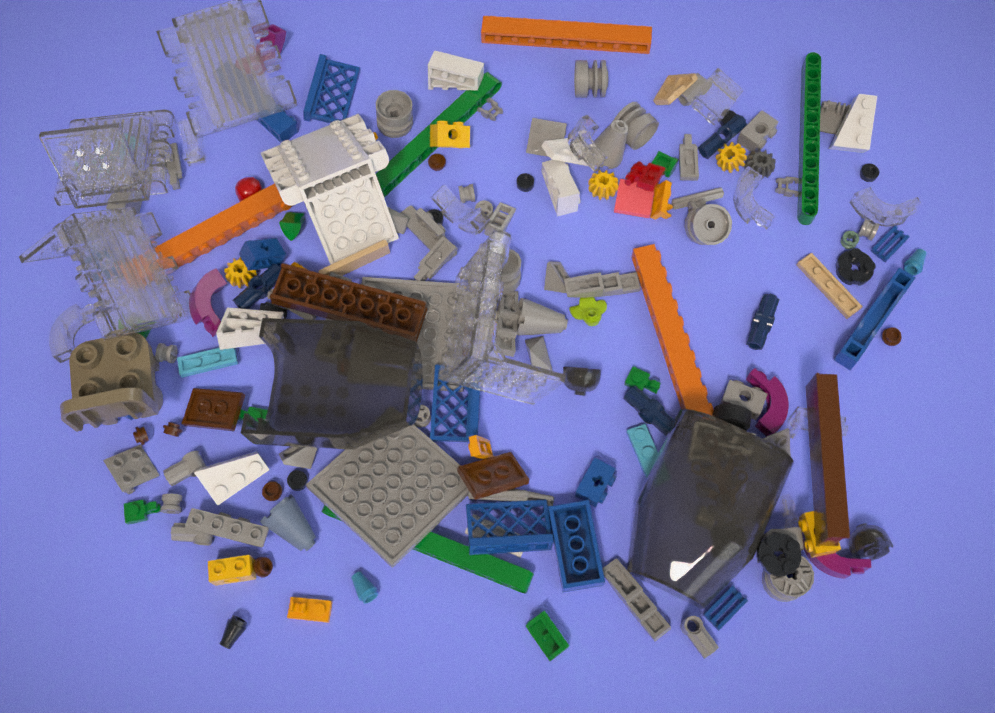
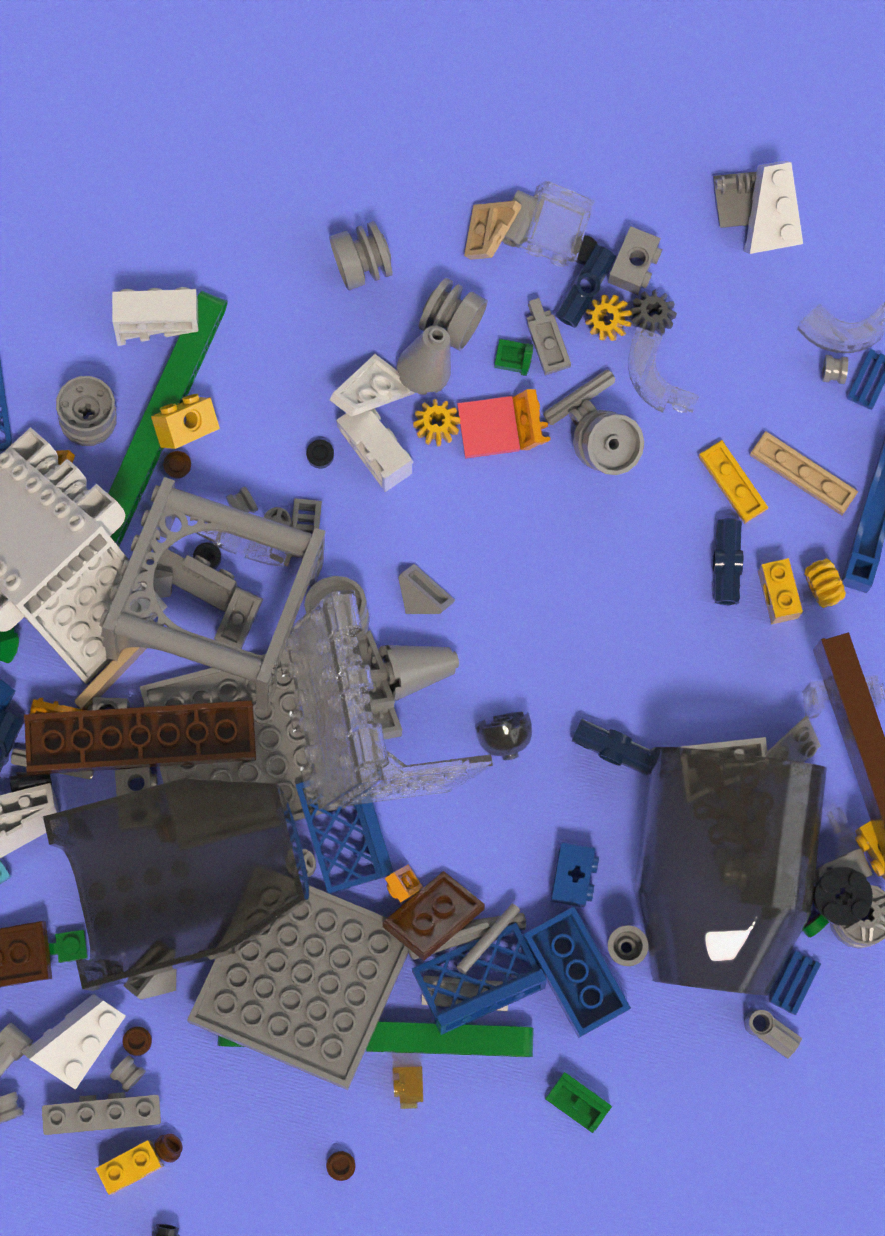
camera: 25 degrees left, 10 degrees up
light grey piece [171,523,213,546] -> none
sand blue cone [260,494,316,551] -> none
black tile [287,470,308,491] -> none
light orange plate [287,597,333,623] -> none
dark azure cone [351,571,378,604] -> none
light grey piece [477,98,503,121] -> none
orange brick [481,16,652,54] -> none
light grey slope [525,336,553,376] -> none
light grey hinge [526,118,567,157] -> none
light grey slope [564,272,641,298] -> none
clear arch [568,115,608,172] -> none
lime plate [569,297,607,326] -> none
light grey slope [602,558,671,642] -> none
green plate [624,366,661,394] -> none
red plate [625,161,666,192] -> none
medium azure plate [626,424,669,486] -> none
orange brick [631,244,713,427] -> none
black tyre [712,404,752,431] -> none
light grey brick [720,380,768,420] -> none
magenta arch [746,368,789,437] -> none
light grey piece [775,176,799,197] -> none
green beam [797,52,822,225] -> none
black plate [836,248,876,286] -> none
sand green bush [840,231,860,249] -> none
black tile [860,163,880,182] -> none
none -> light grey arch [99,477,326,712]
none -> light grey wheel [110,1055,146,1092]
none -> reddish brown plate [326,1151,356,1181]
none -> clear yellow brick [393,1066,423,1109]
none -> light grey bar [456,903,520,974]
none -> light grey plant [608,925,648,966]
none -> yellow tile [698,440,769,524]
none -> yellow brick [757,558,803,625]
none -> green tile [801,914,829,938]
none -> yellow gear [804,558,846,608]

